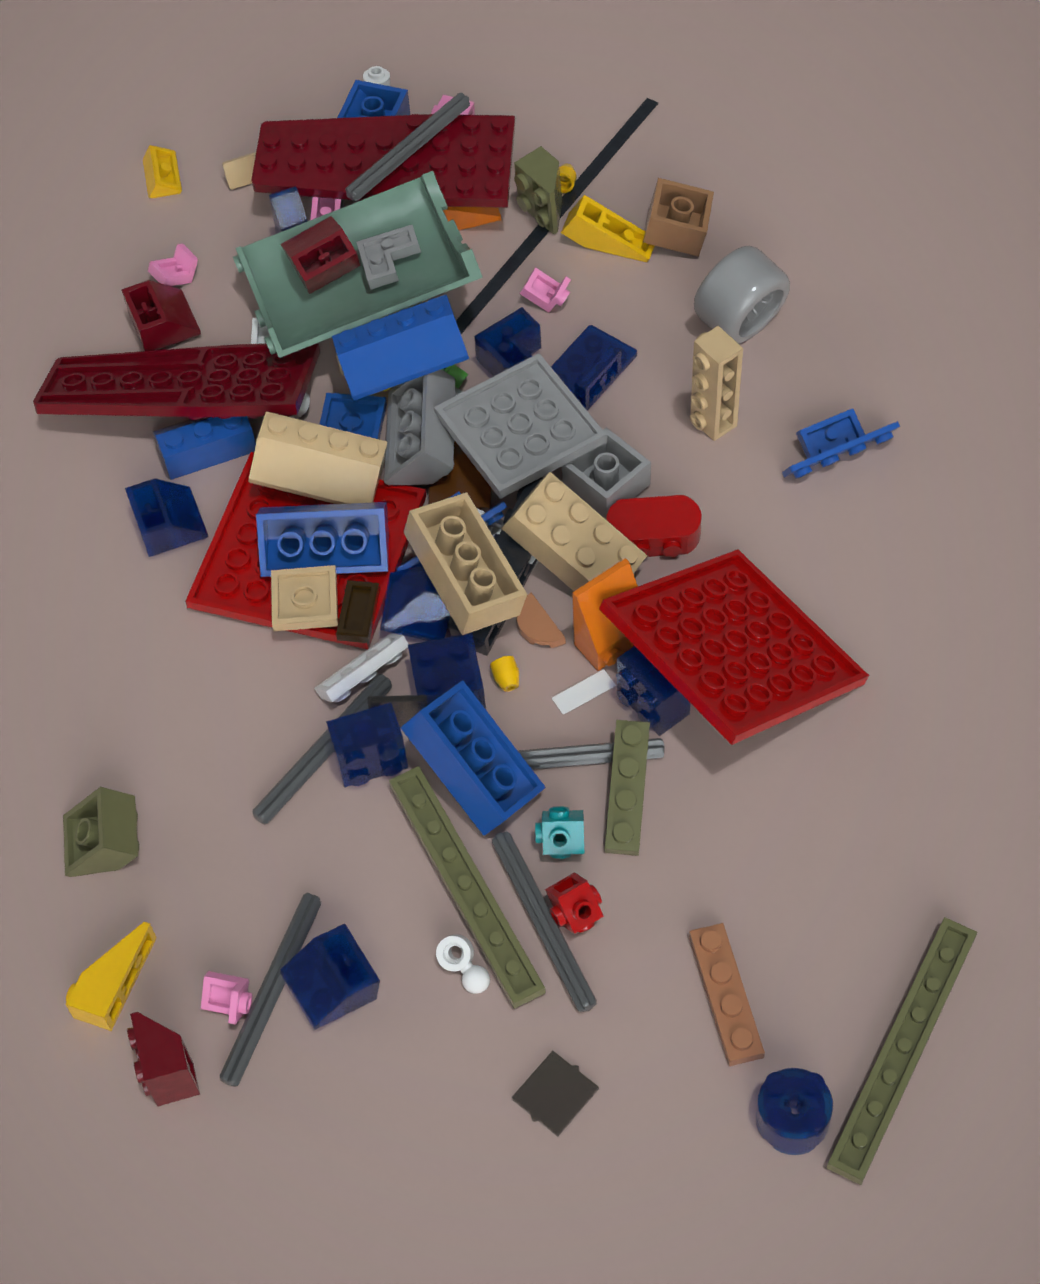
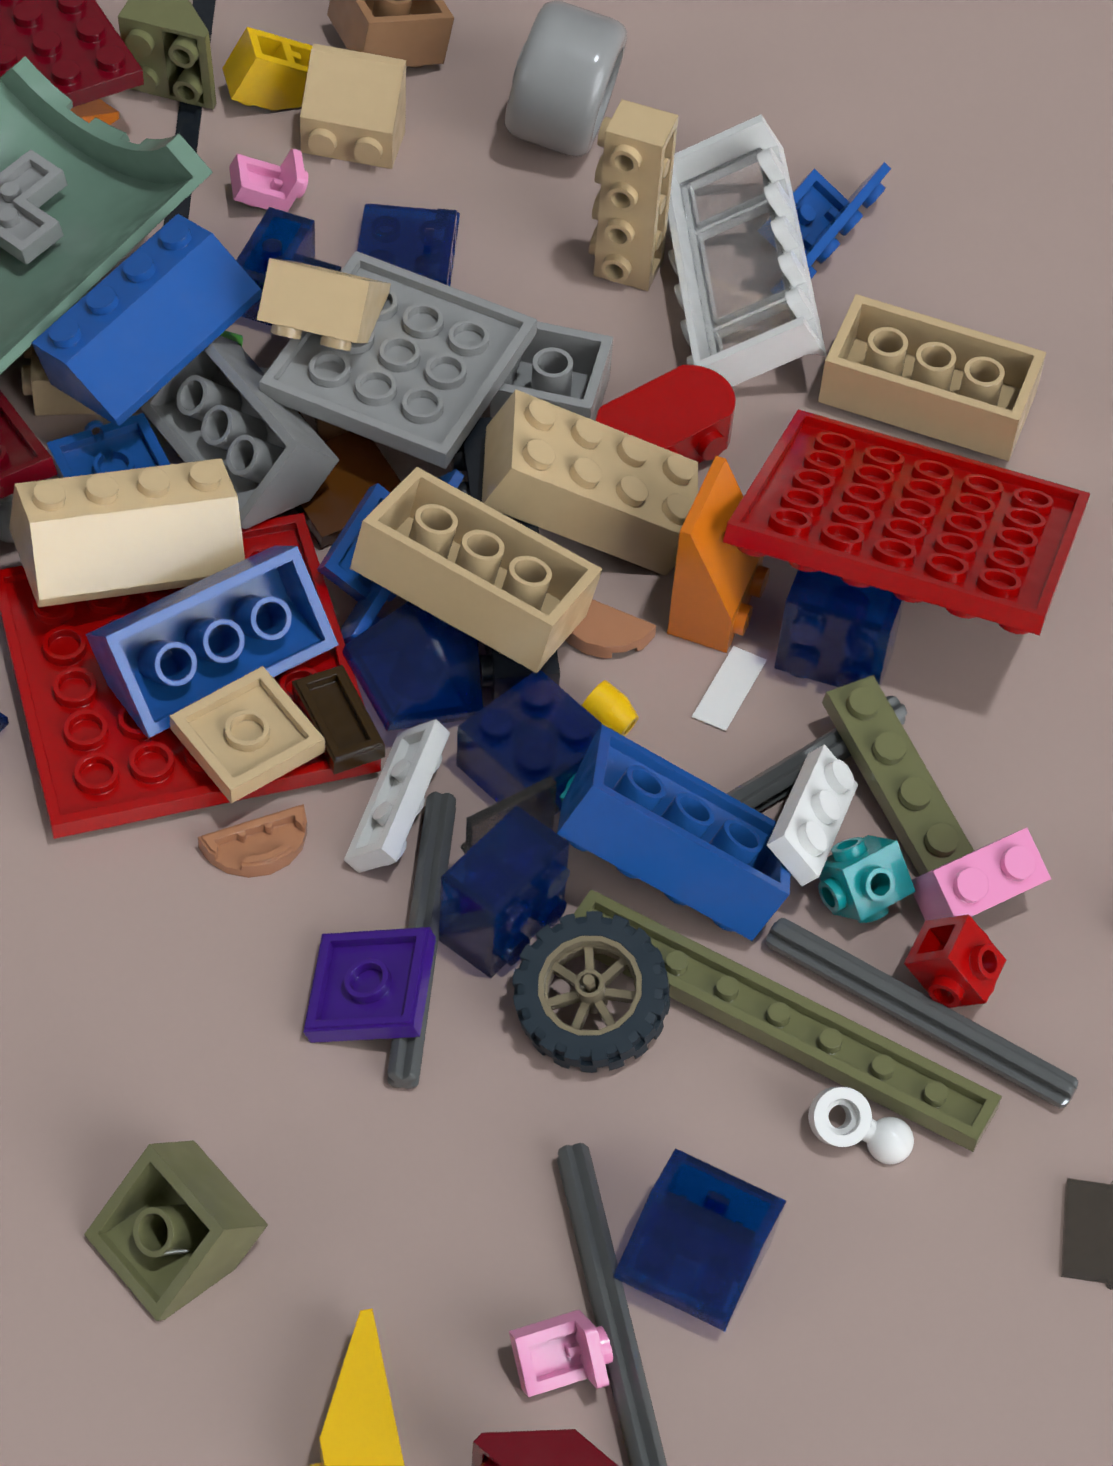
camera: 40 degrees left, 5 degrees down
none -> nougat tile [198,804,307,878]
none -> tan slope [257,258,391,351]
none -> tan slope [300,44,406,169]
none -> dark purple tile [303,927,436,1043]
none -> black wheel [513,911,670,1073]
none -> window [666,114,827,386]
none -> white plate [767,744,858,886]
none -> tan brick [818,294,1047,461]
none -> bright pink brick [911,828,1051,921]

